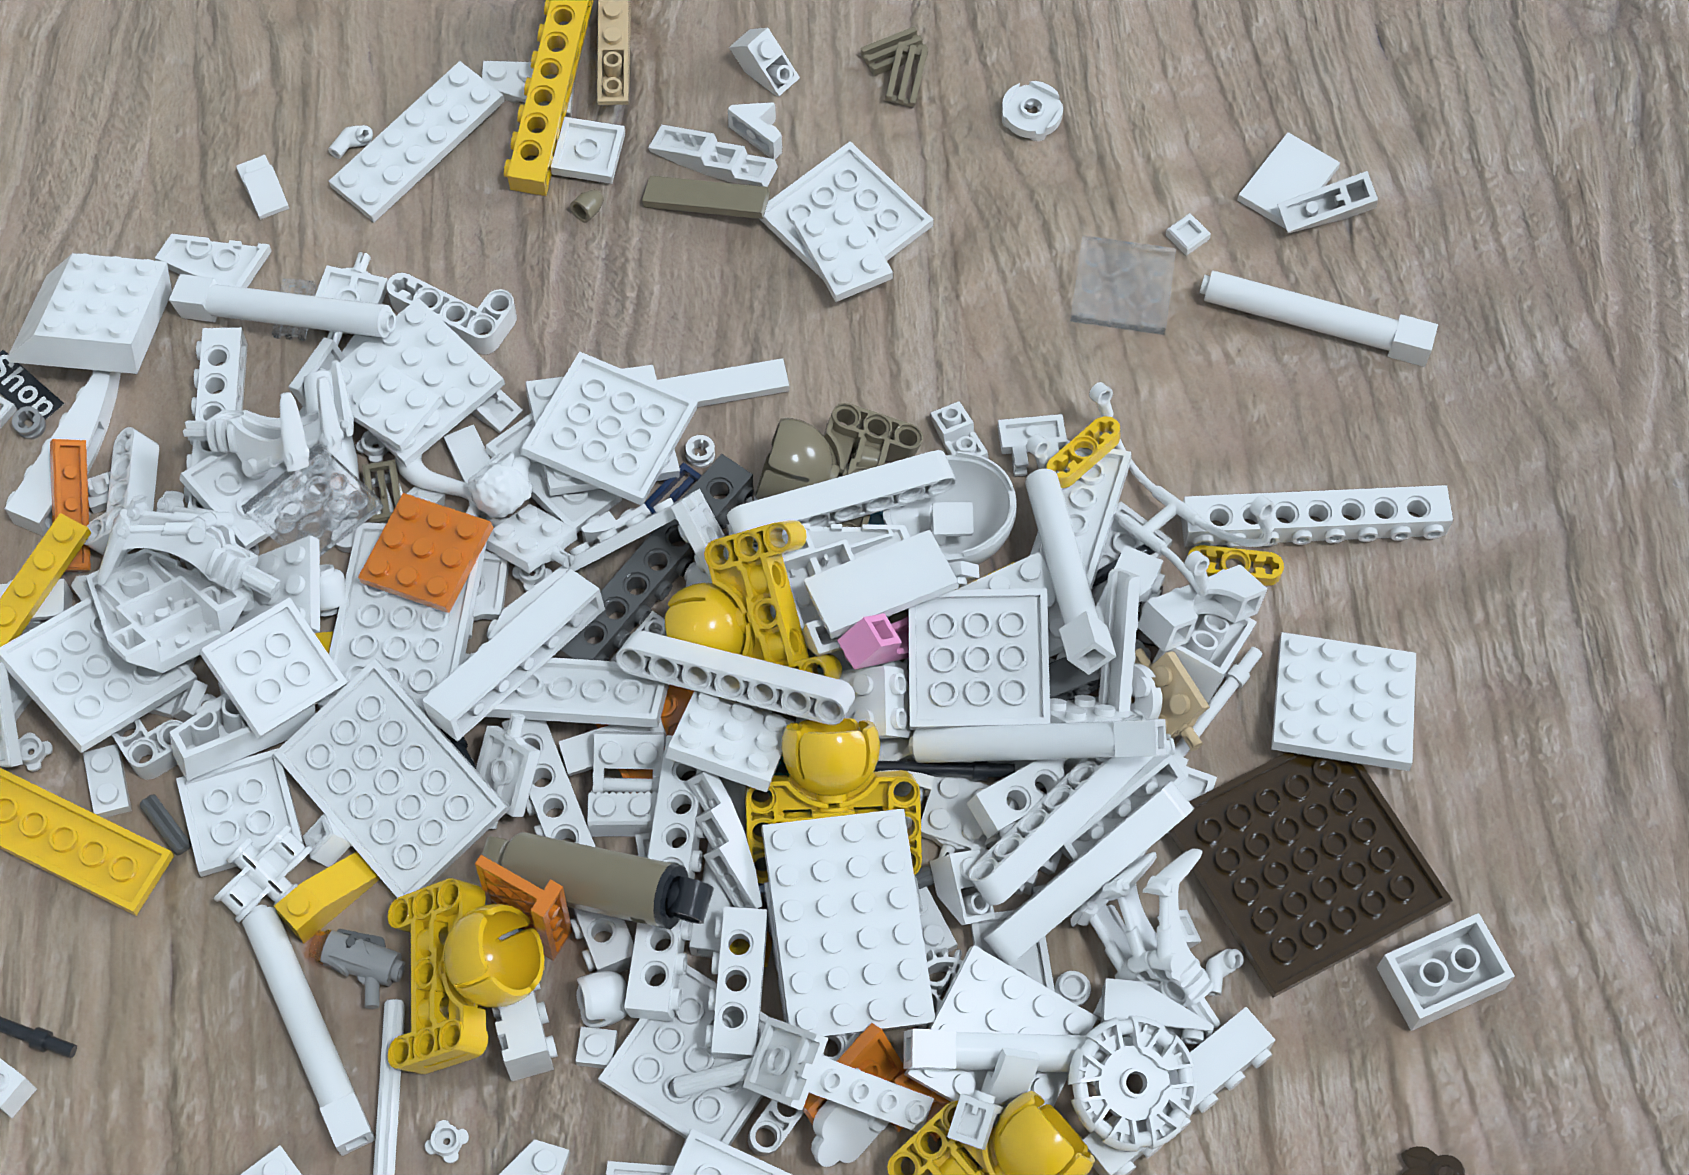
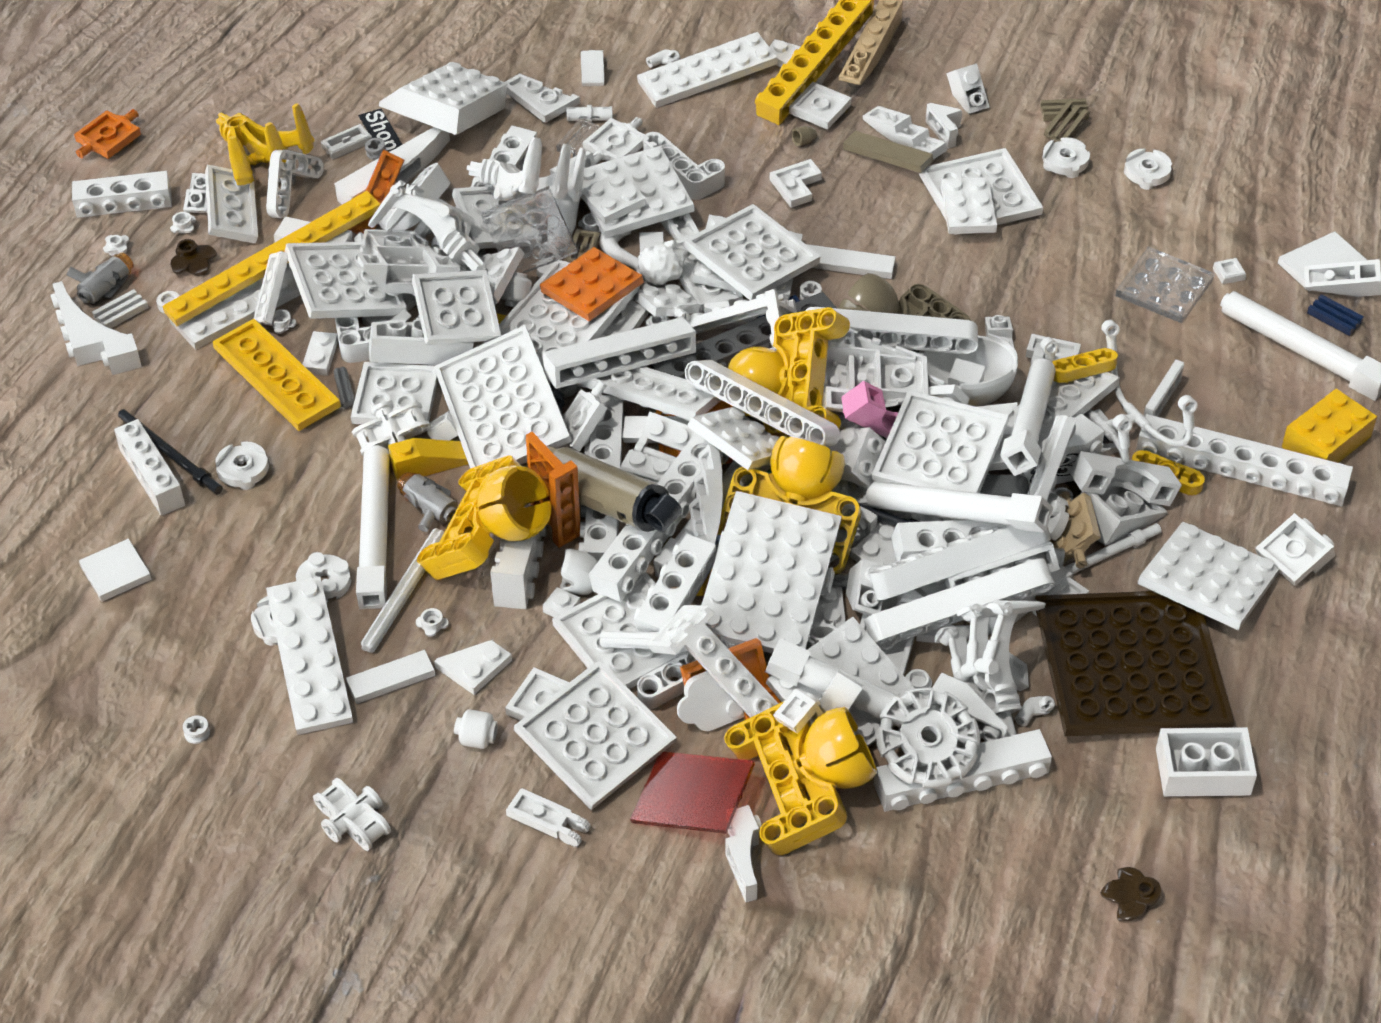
camera: 25 degrees right, 15 degrees down
white brick [169,274,396,337] -> none
white tile [804,530,959,639] -> none
none -> white plate [216,441,269,490]
none -> white plate [296,552,351,602]
none -> white pin [567,105,613,123]
none -> white plate [769,159,822,208]
none -> white plate [1042,137,1090,178]
none -> white tile [1143,360,1184,417]
none -> white plate [1255,513,1335,586]
none -> yellow brick [1281,388,1377,463]
none -> dark blue tile [1307,294,1364,336]

